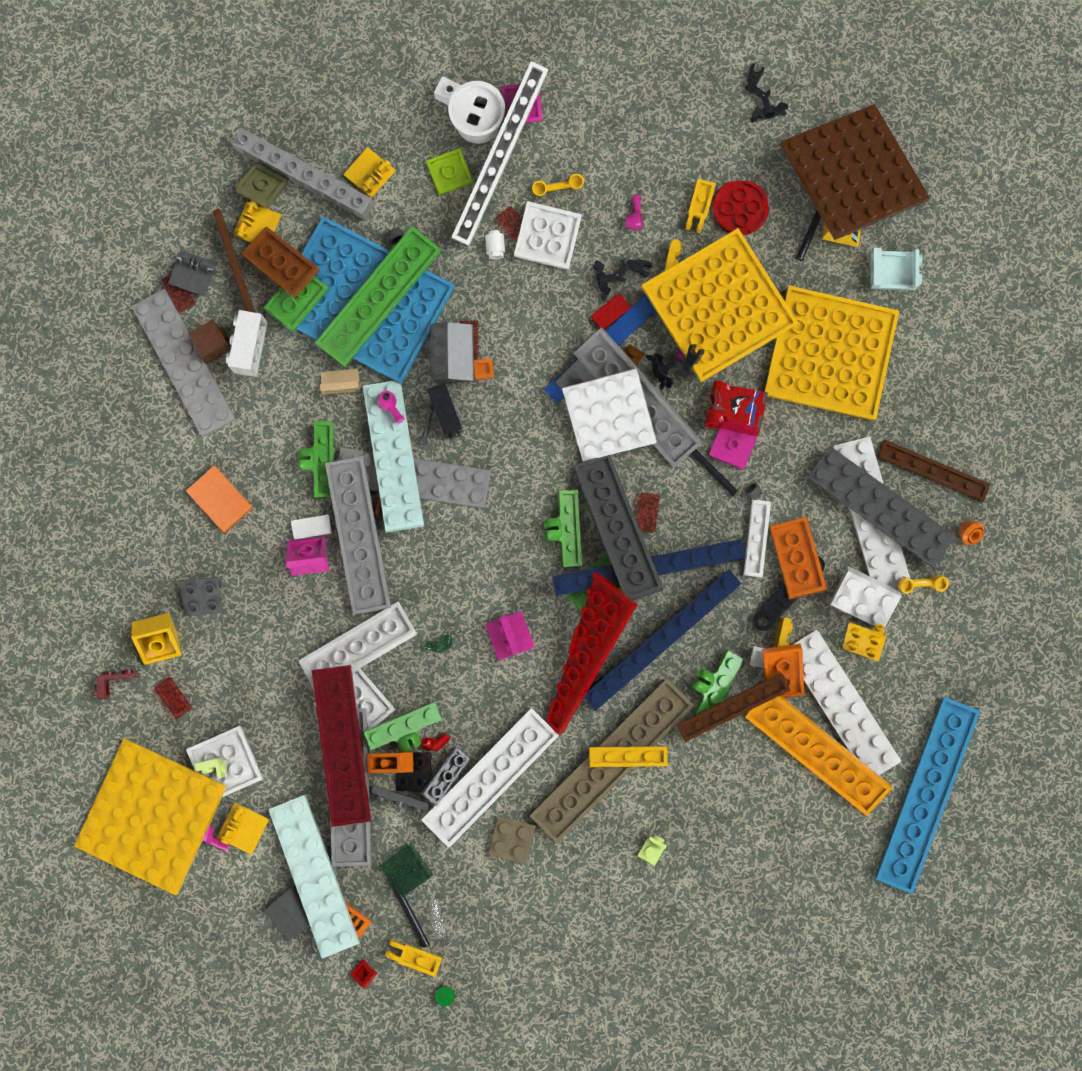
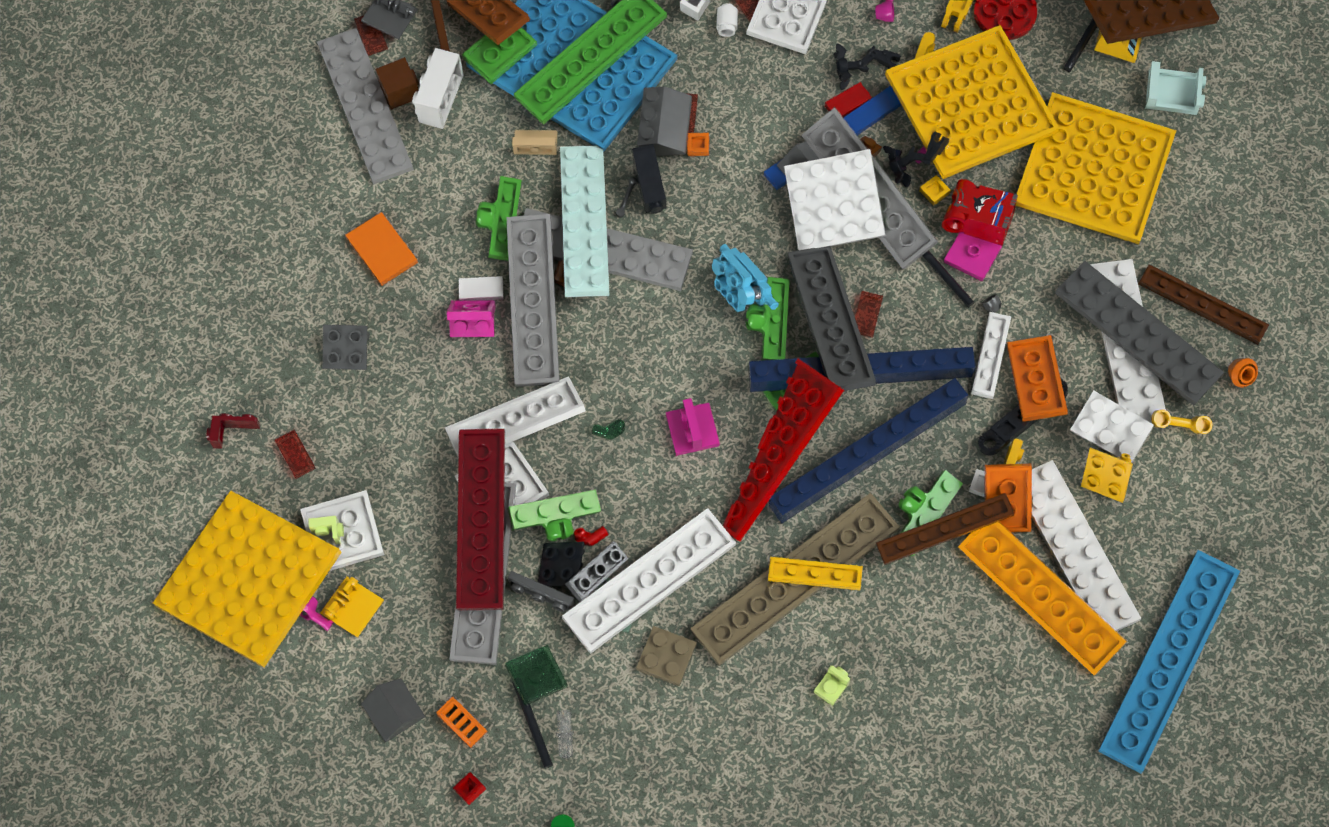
camera: 10 degrees right, 15 degrees down
yellow slope [131,613,182,665] -> none
light aqua plate [268,795,360,959] -> none
orange brick [367,752,413,773] -> none
dark pink bar [377,391,405,424] -> none
yellow hinge [385,940,442,977] -> none
none -> medium azure piece [712,244,779,312]
none -> yellow plate [919,175,951,206]

